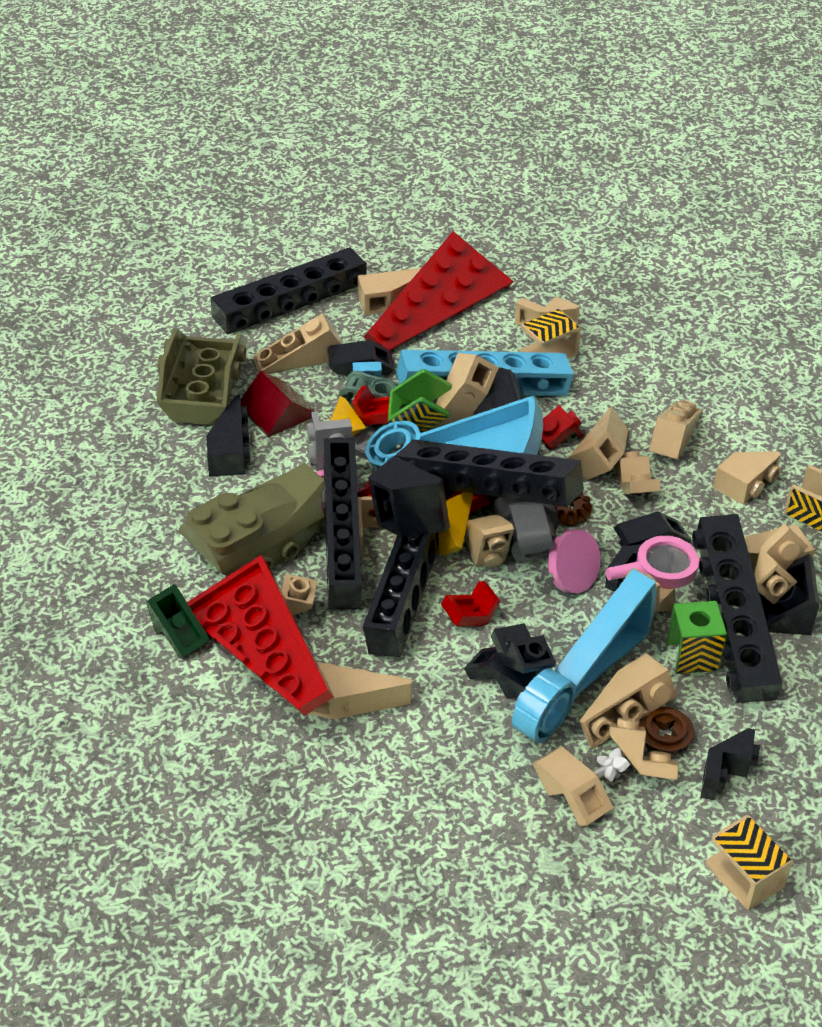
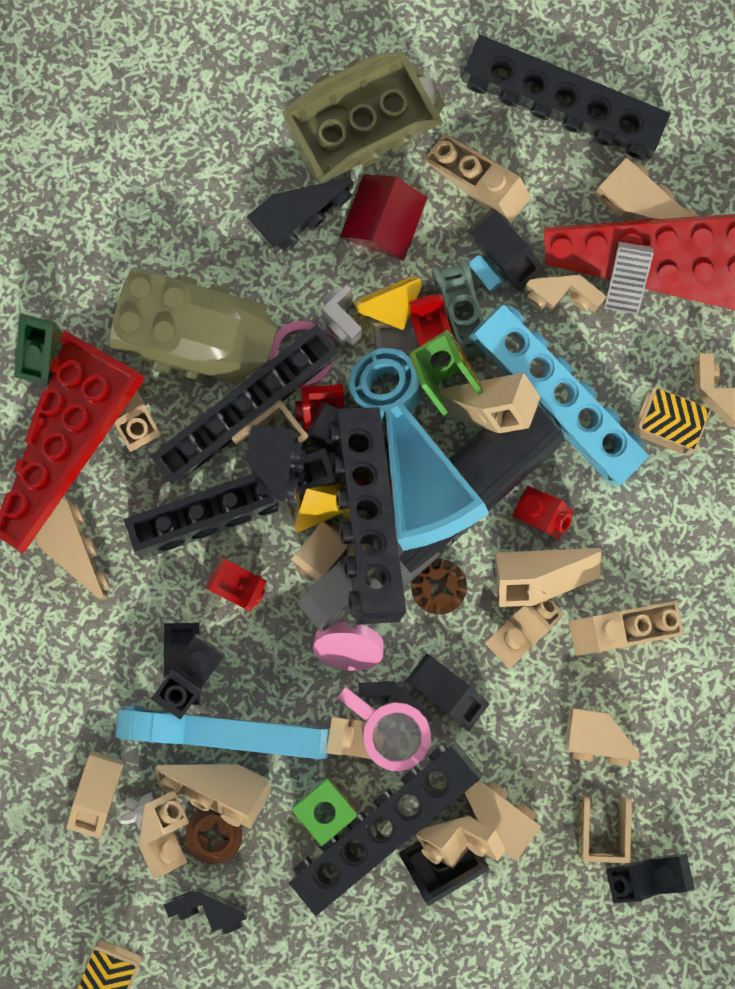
camera: 50 degrees right, 40 degrees up
none -> tan slope [524,275,607,313]
none -> tile [604,242,654,314]

